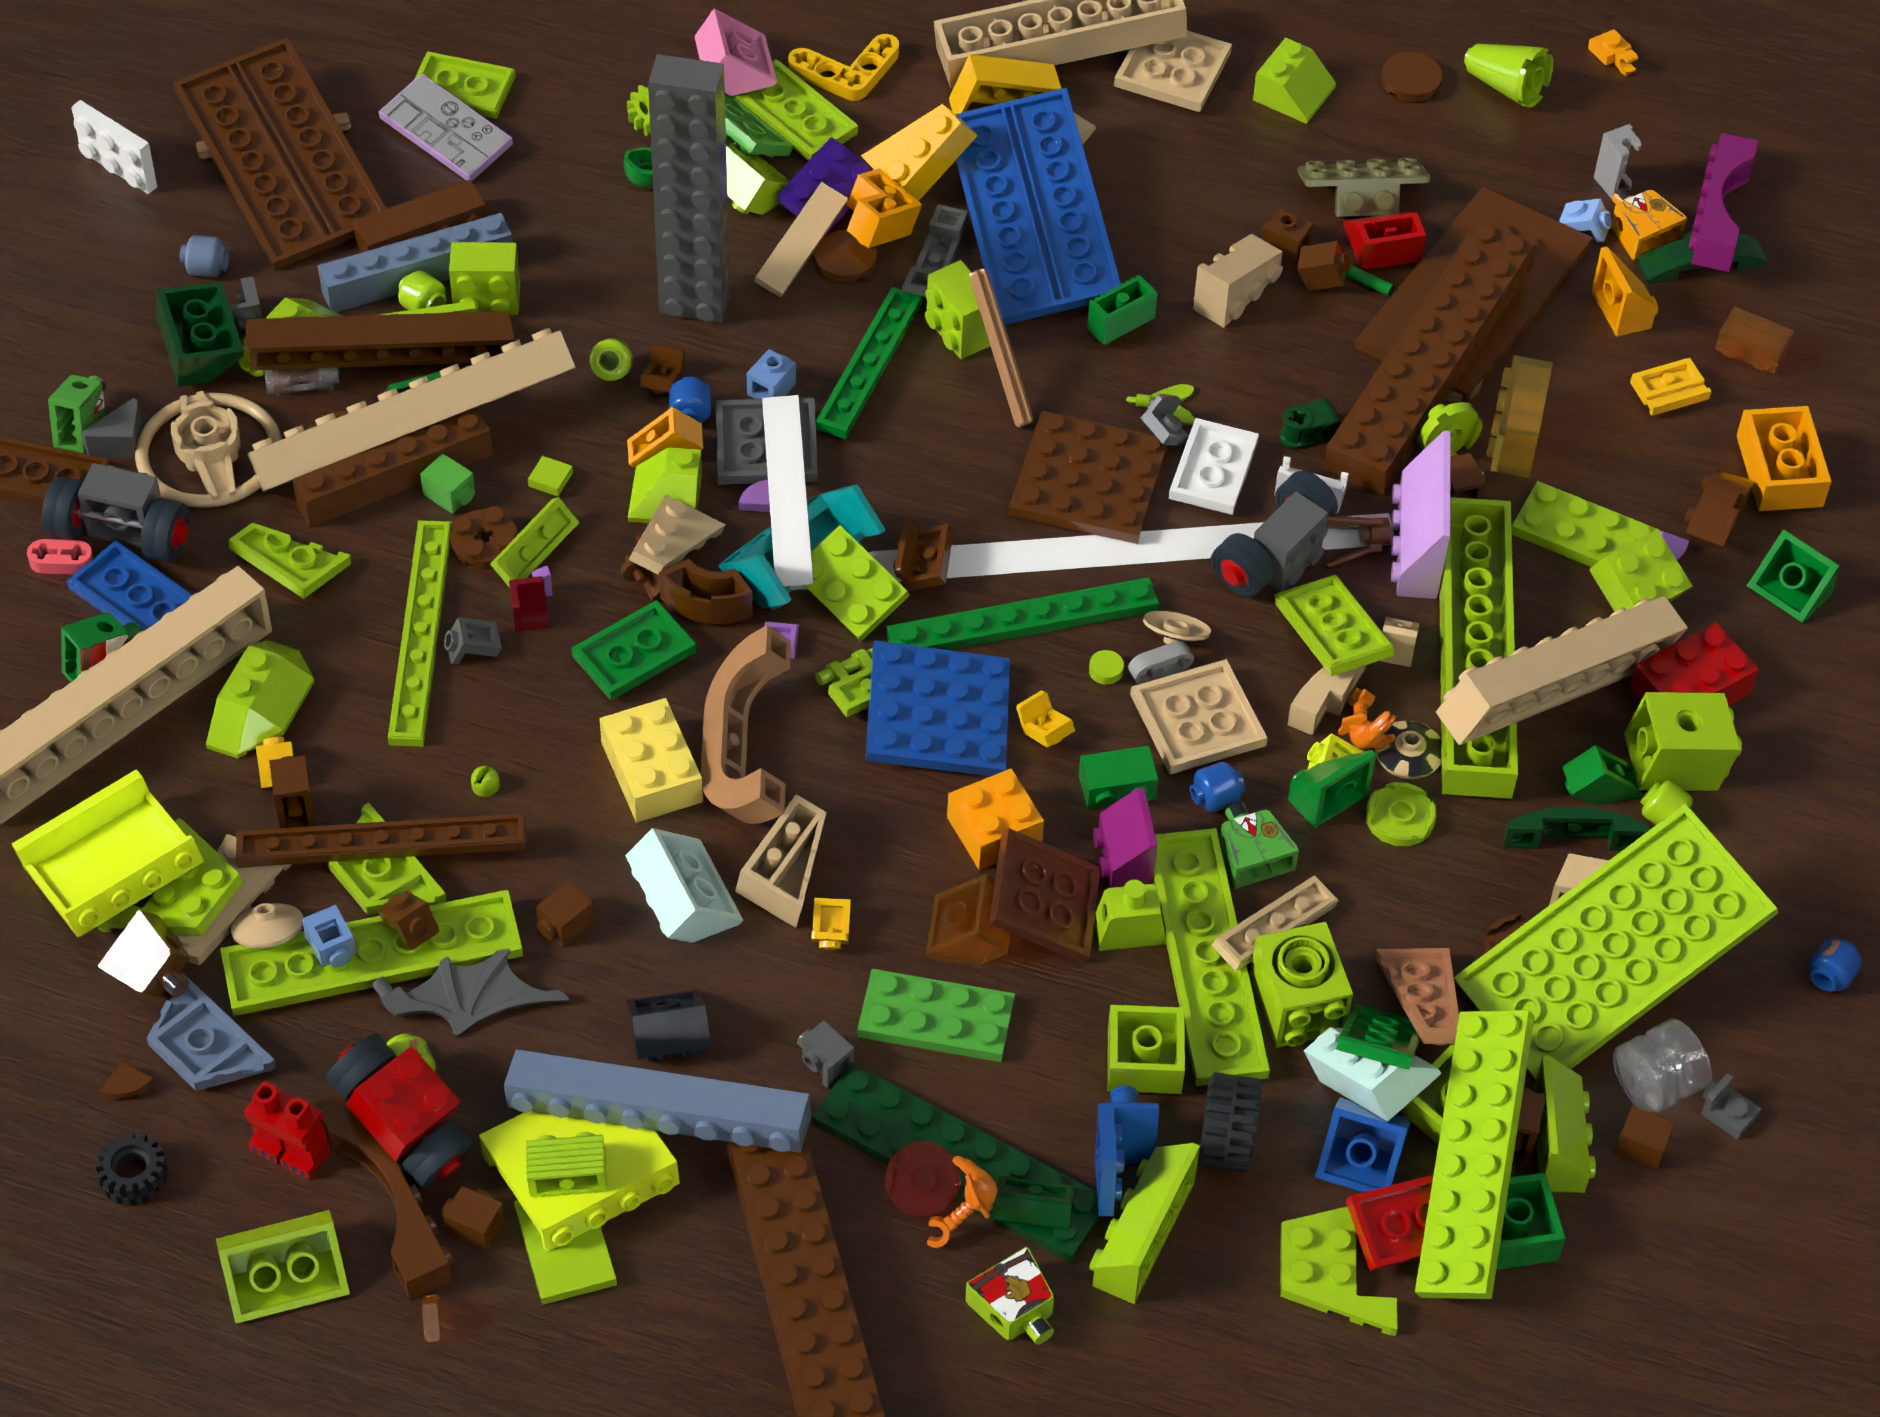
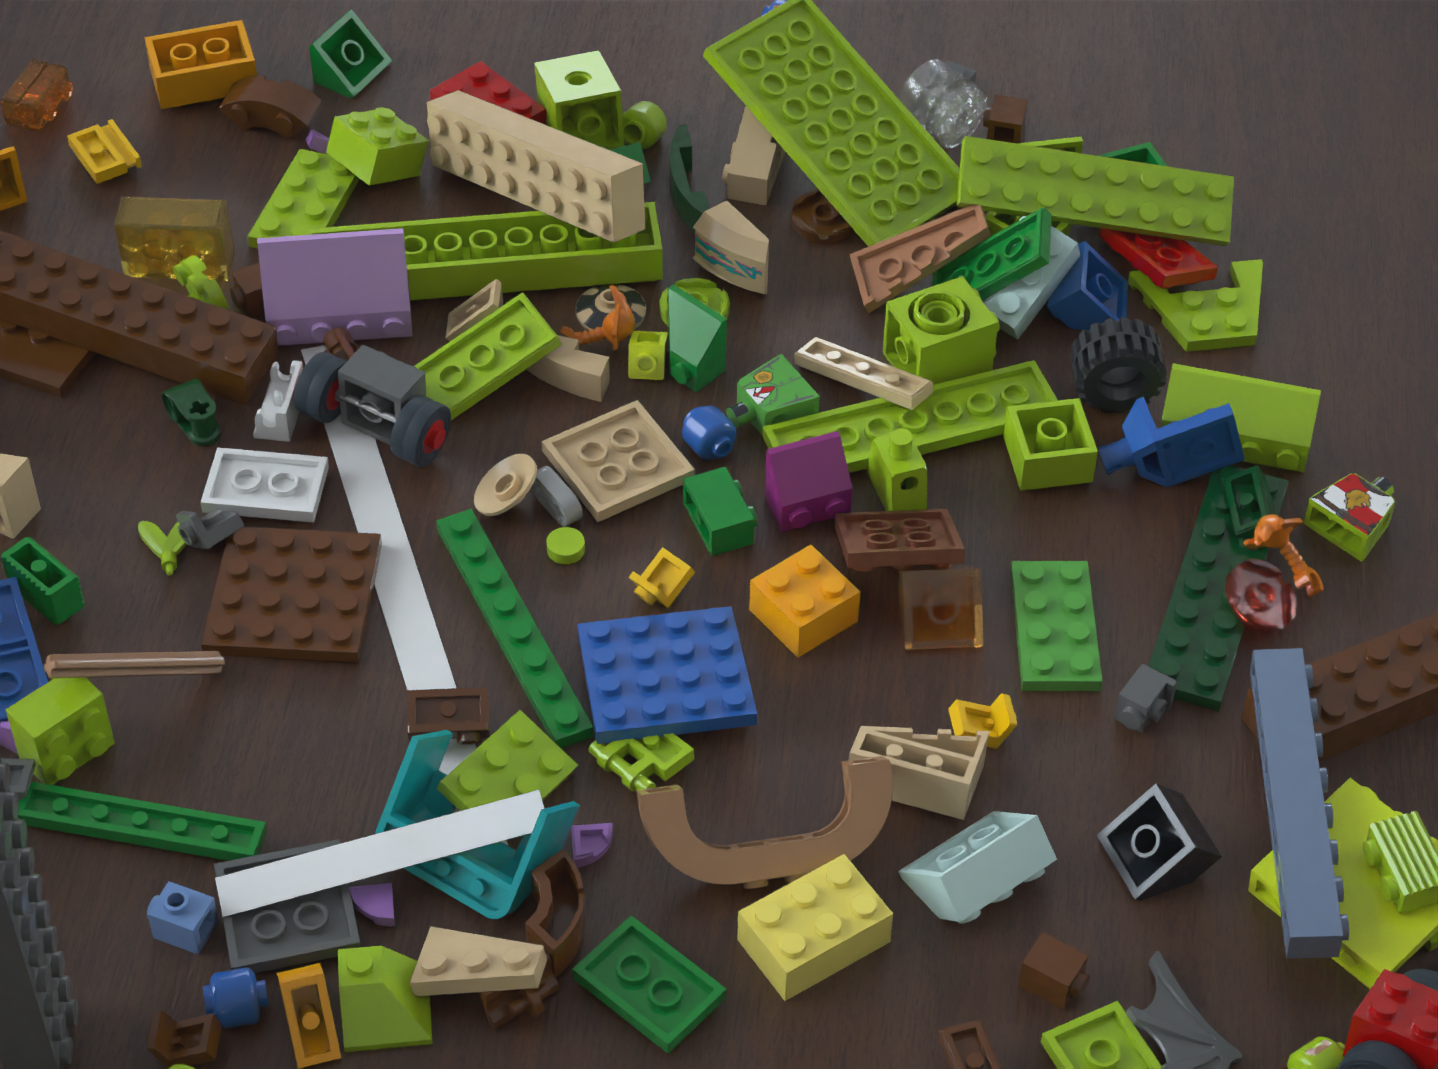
camera: 100 degrees left, 5 degrees down
none -> tan slope [693,201,769,294]

